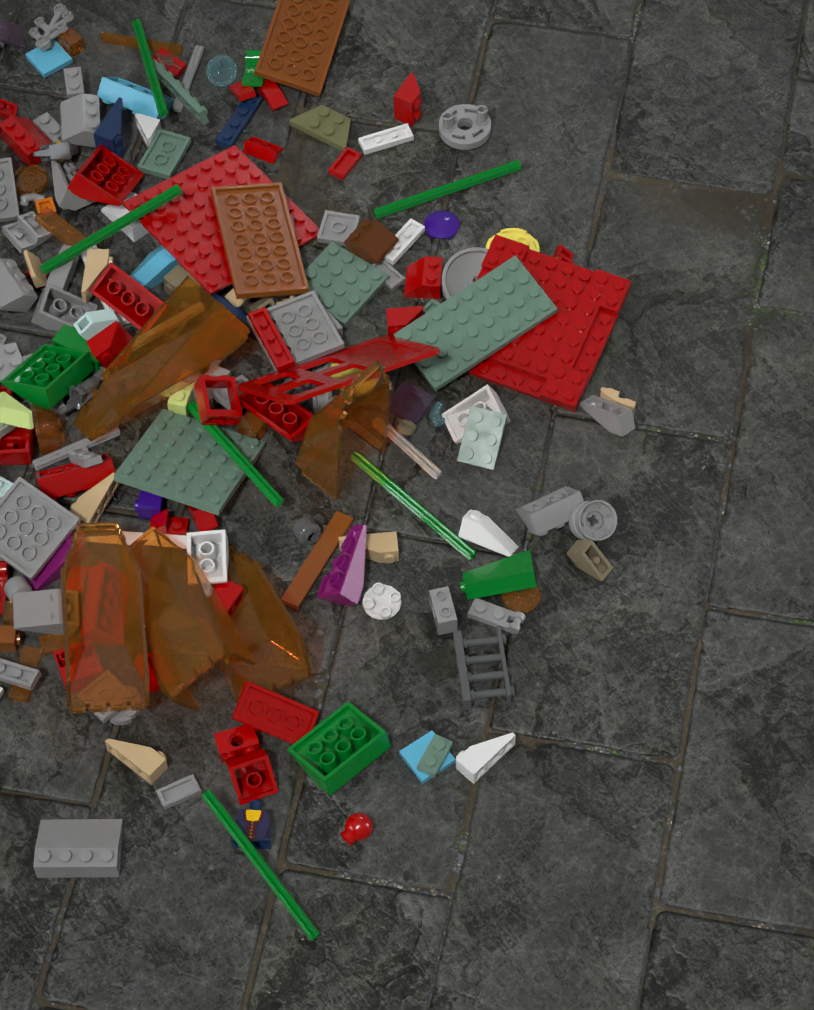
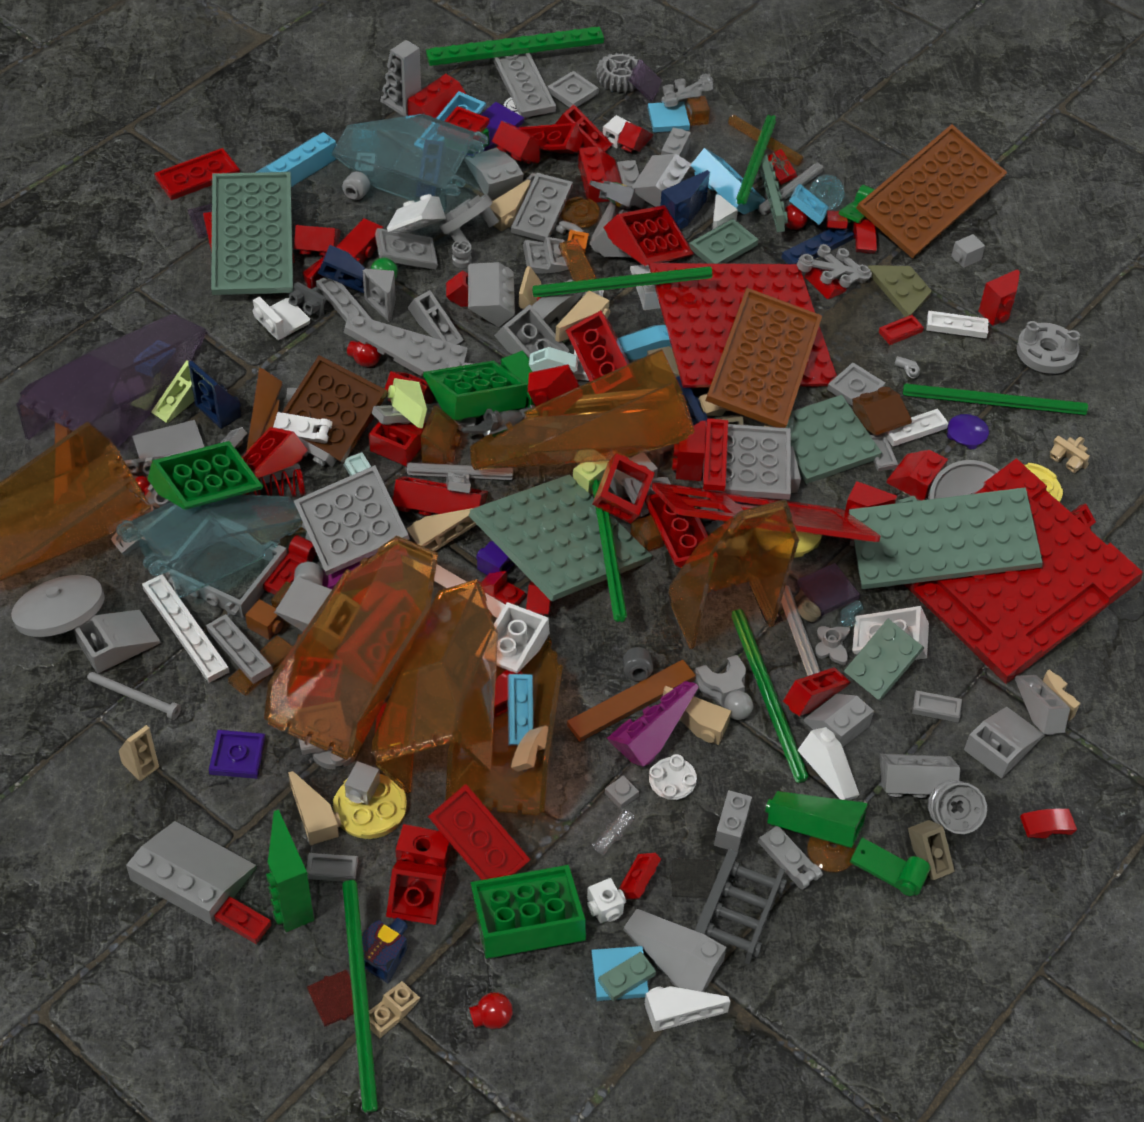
camera: 25 degrees right, 5 degrees down
none -> dark purple tile [209,730,266,779]
none -> red plate [214,896,272,945]
none -> green slope [266,809,314,932]
none -> clear red piece [307,970,354,1027]
none -> light yellow tile [333,774,407,839]
none -> light grey brick [344,761,380,805]
none -> tan slope [369,981,420,1038]
none -> medium azure tile [508,674,533,746]
none -> tan slope [511,725,549,772]
none -> white brick [587,878,626,924]
none -> clear pin [592,809,635,855]
none -> white brick [603,115,631,148]
none -> light grey plate [605,775,639,810]
none -> red slope [617,121,653,153]
none -> red plate [618,853,661,899]
none -> light grey wedge [623,909,726,992]
none -> red slope [672,421,706,481]
none -> light grey piece [695,655,753,720]
none -> red slope [783,667,850,716]
none -> red piece [785,204,809,230]
none -> medium azure tile [789,184,829,224]
none -> light grey plant [797,244,872,288]
none -> light grey slope [804,694,874,748]
none -> light grey animal [815,626,850,665]
none -> green door [850,837,931,896]
none -> light grey arm [894,356,920,378]
none -> light grey tile [912,690,962,722]
none -> light grey brick [951,234,985,268]
none -> light grey slope [964,707,1045,779]
none -> red slope [1020,809,1077,838]
none -> tan hips [1050,436,1090,473]

